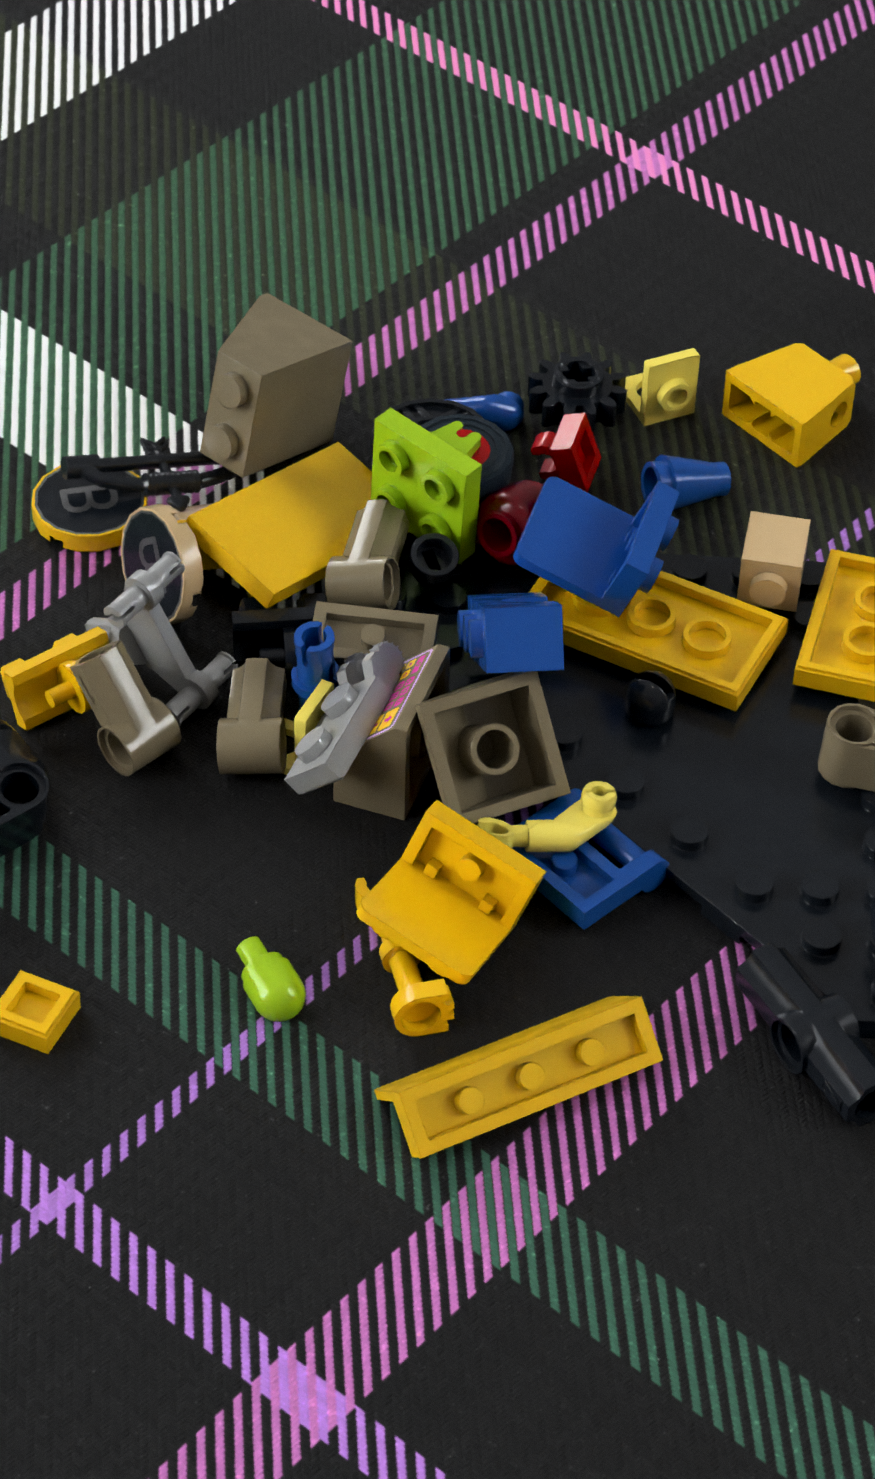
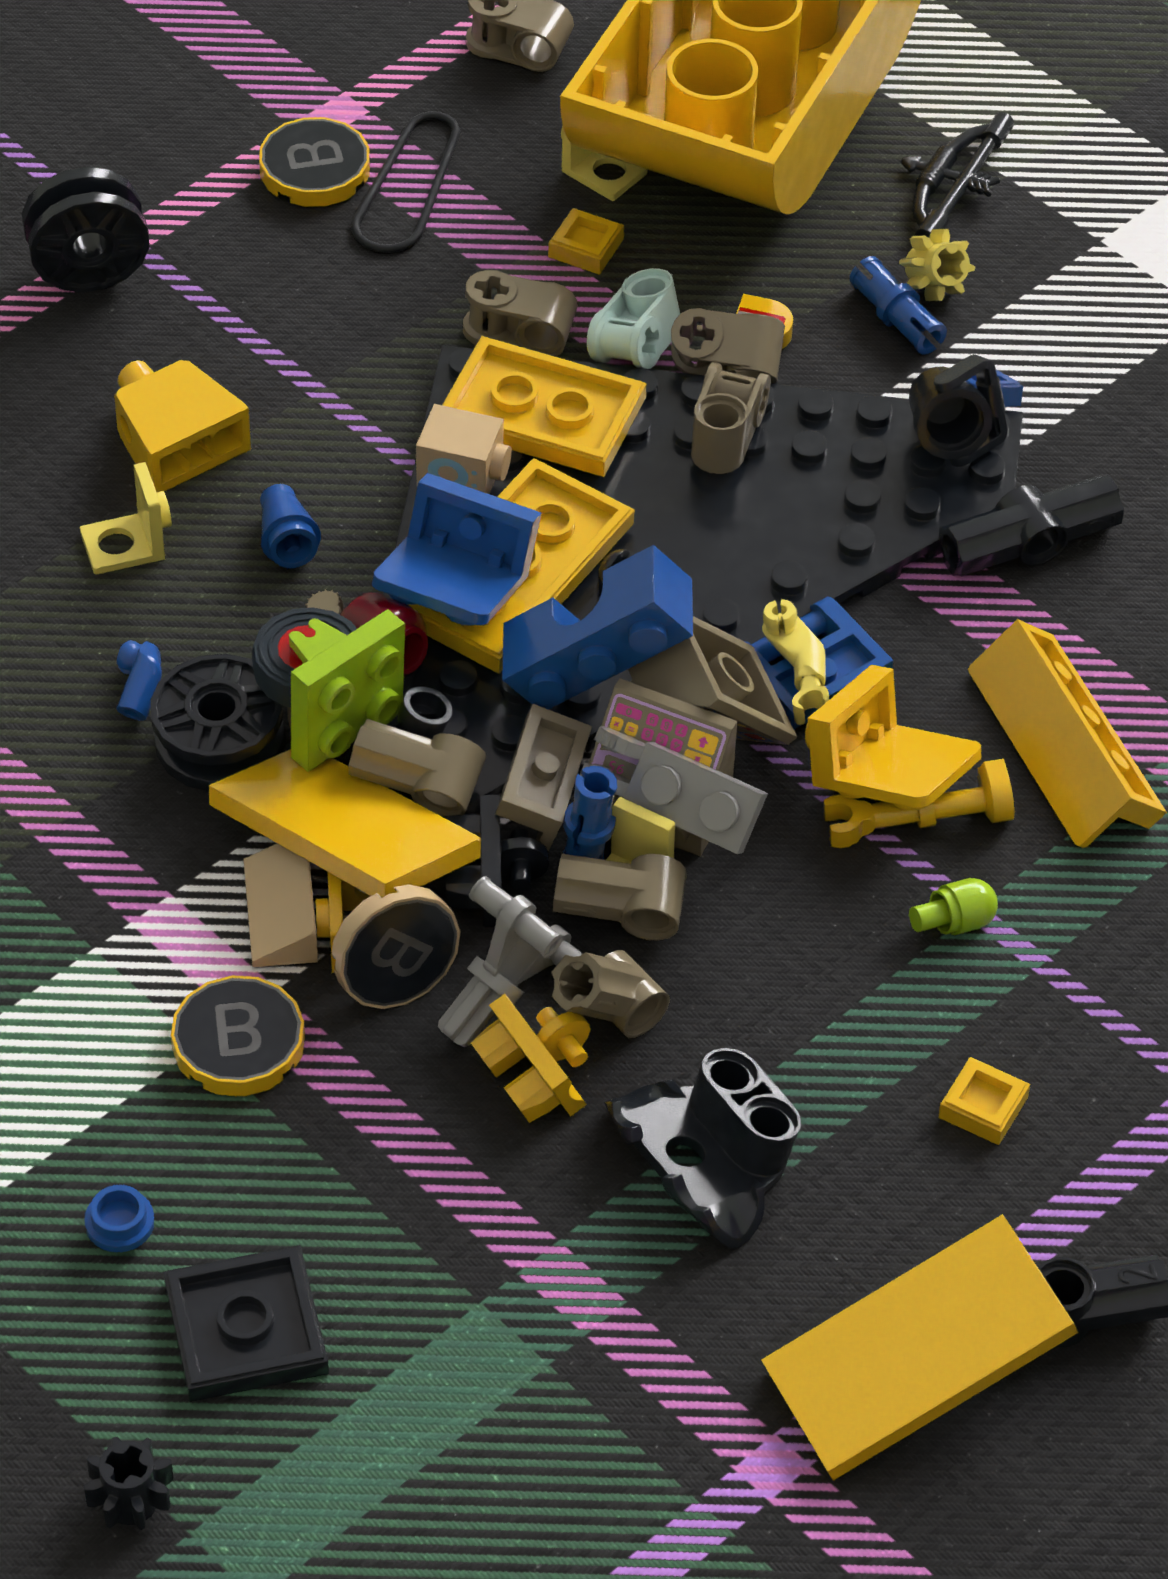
camera: 85 degrees left, 5 degrees up
black piece [61,436,237,512] -> none
dark tan slope [200,293,353,478] -> none
black gear [528,352,627,435] -> none
red tile [530,413,602,493] -> none

